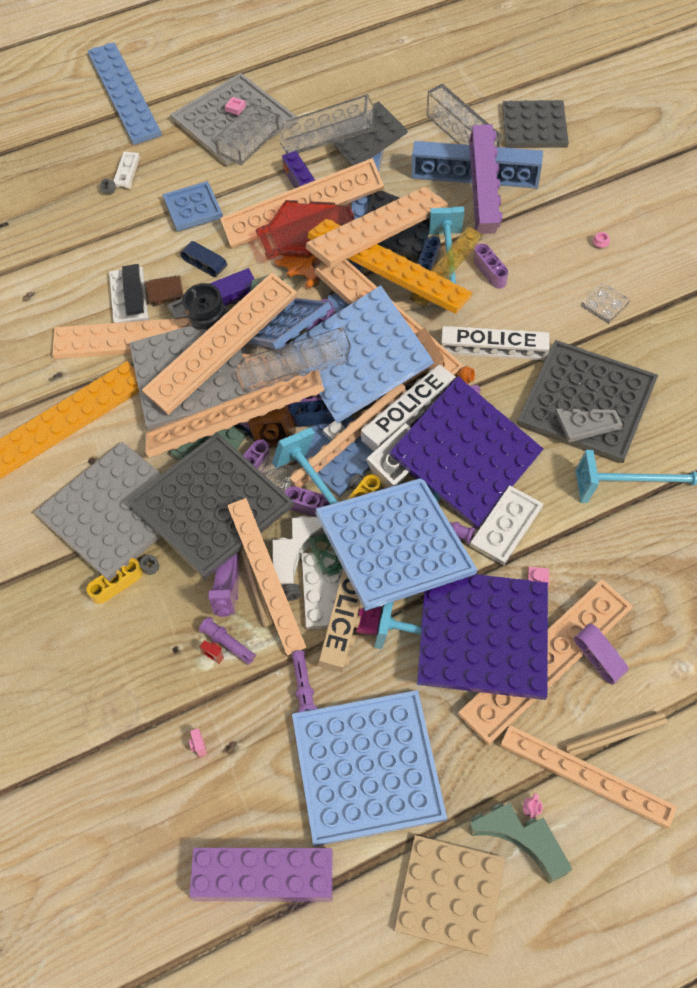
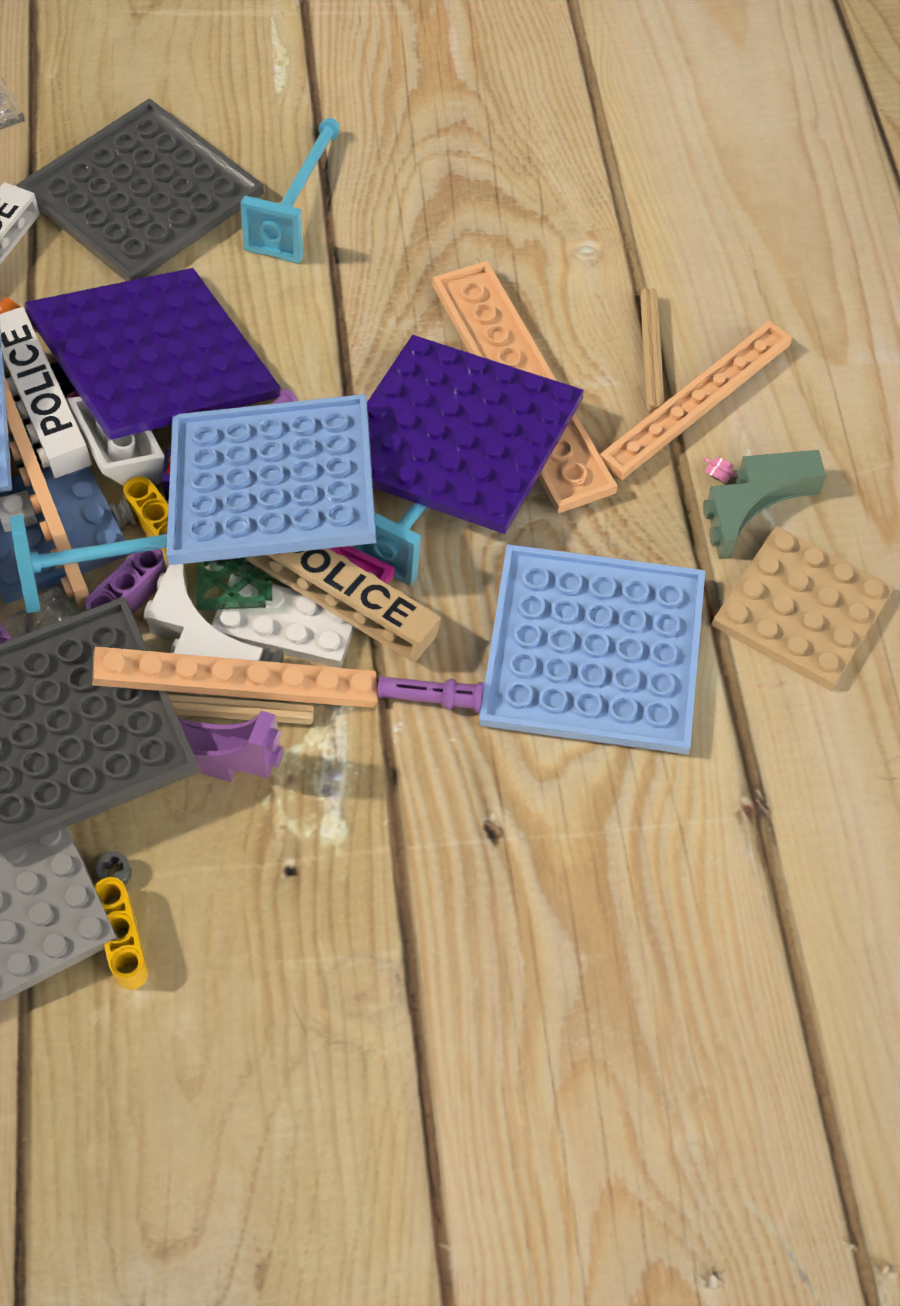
camera: 75 degrees left, 0 degrees up
bright pink plate [189,728,207,757] -> none
medium lavender brick [190,848,333,902] -> none
medium lavender pin [199,617,256,665] -> none
red plate [200,640,224,664] -> none
white plate [470,486,543,565] -> none
bright pink plate [528,567,549,587] -> none
light grey wing [555,409,623,443] -> none
medium lavender beam [574,623,629,685] -> none

